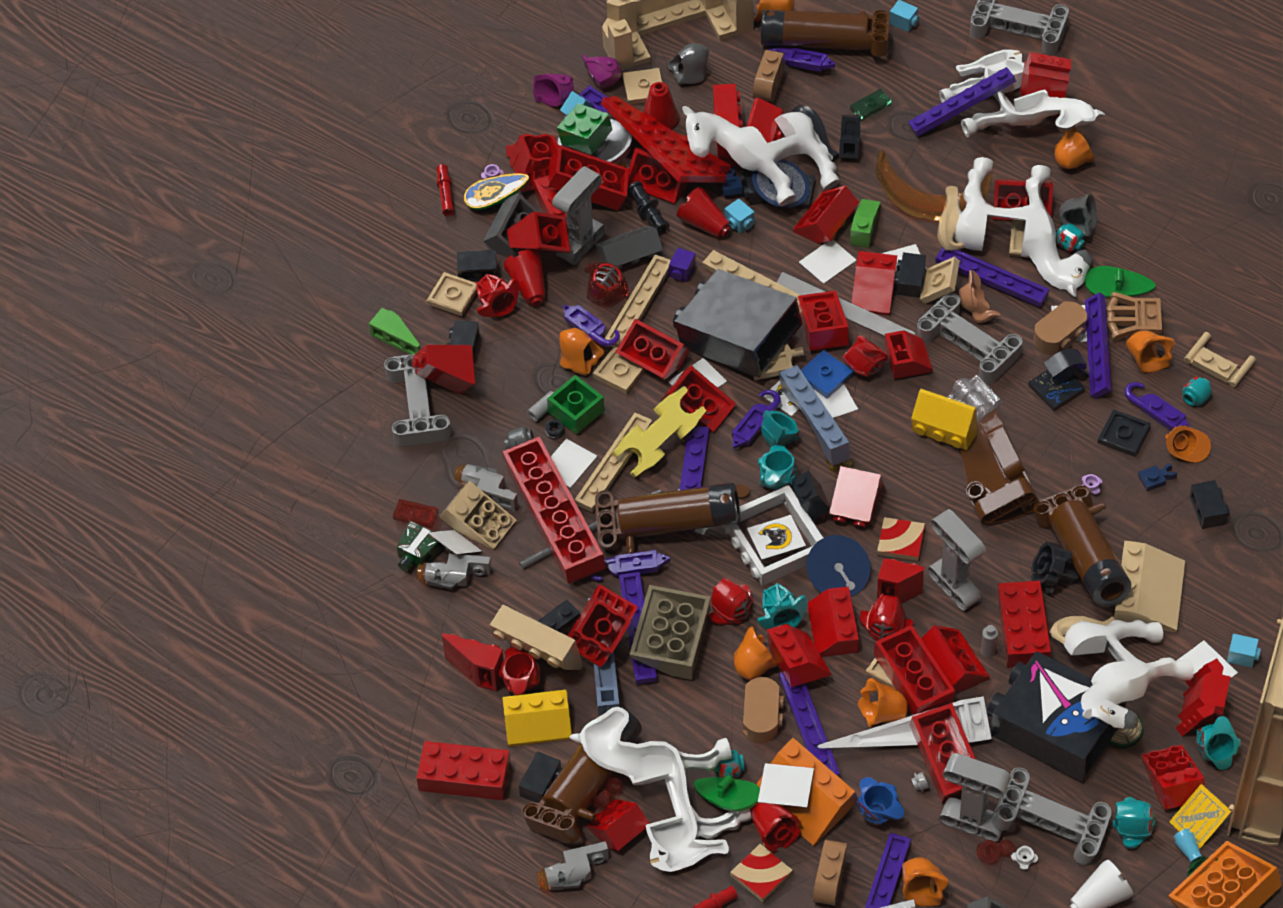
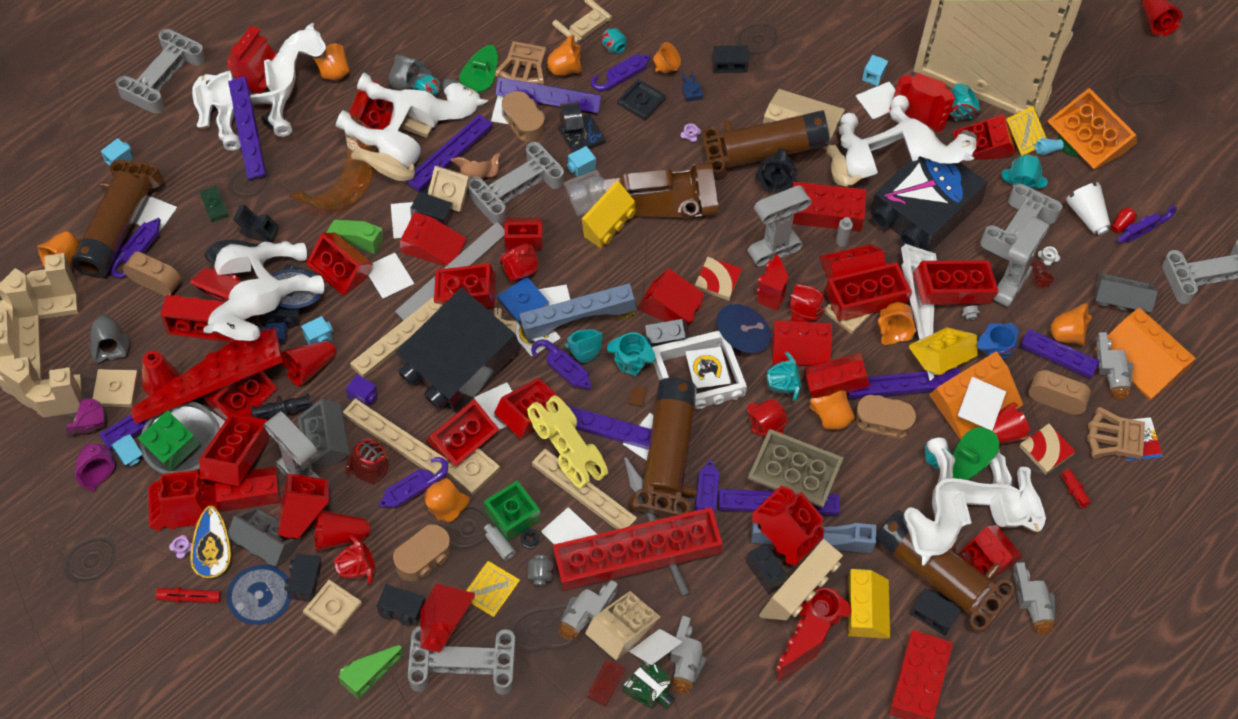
camera: 85 degrees left, 5 degrees up
none -> white sticker [133,195,177,232]
none -> dark blue piece [227,565,291,625]
none -> medium nougat brick [393,525,451,582]
none -> yellow sticker [466,561,520,617]
none -> medium azure brick [567,146,596,178]
none -> yellow slope [909,327,978,375]

